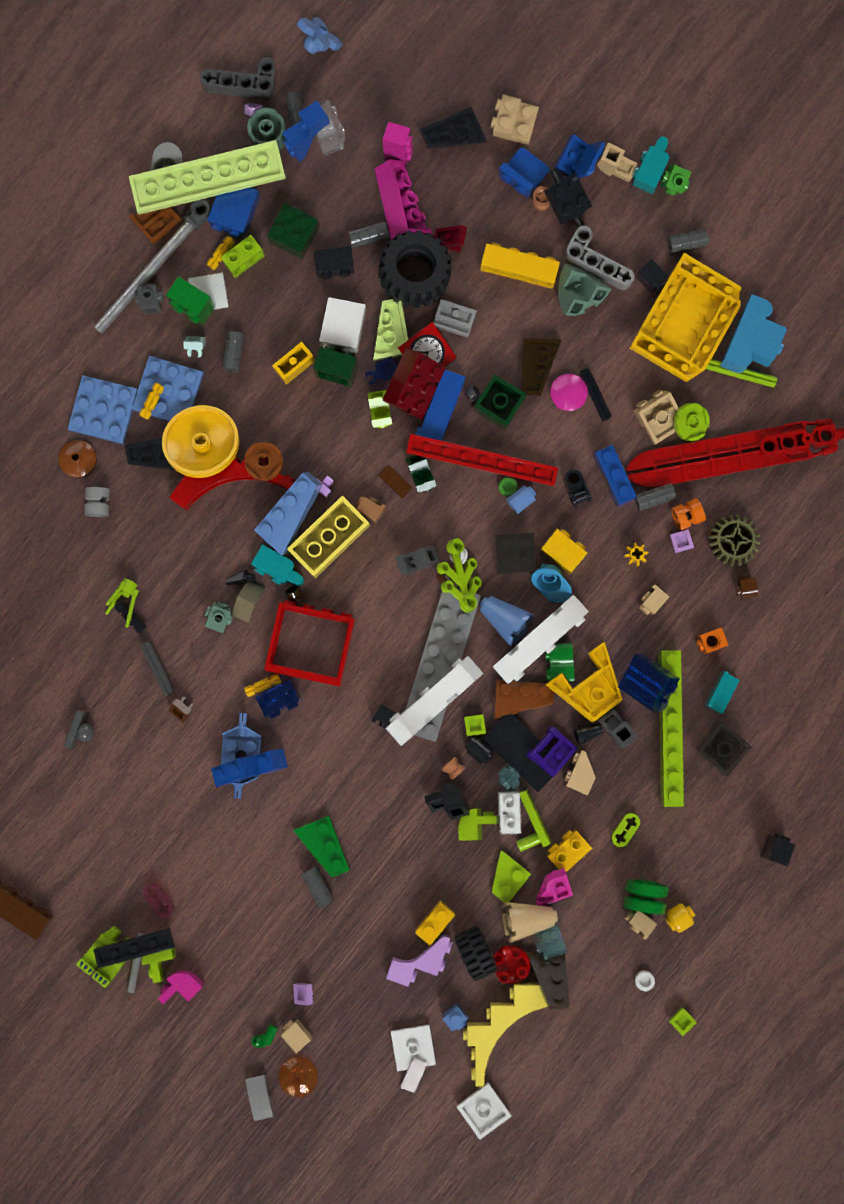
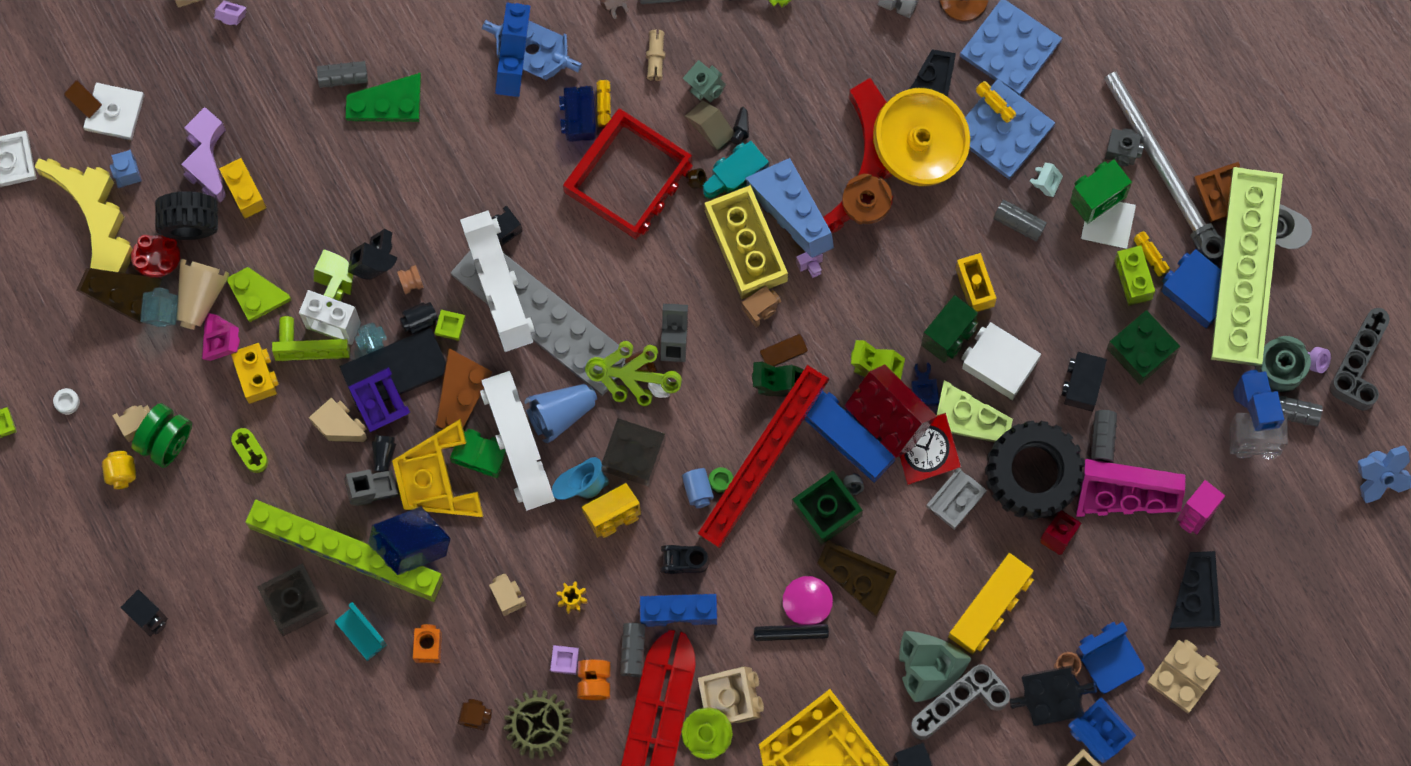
camera: 110 degrees right, 10 degrees down
none -> tan pin [646,30,665,81]

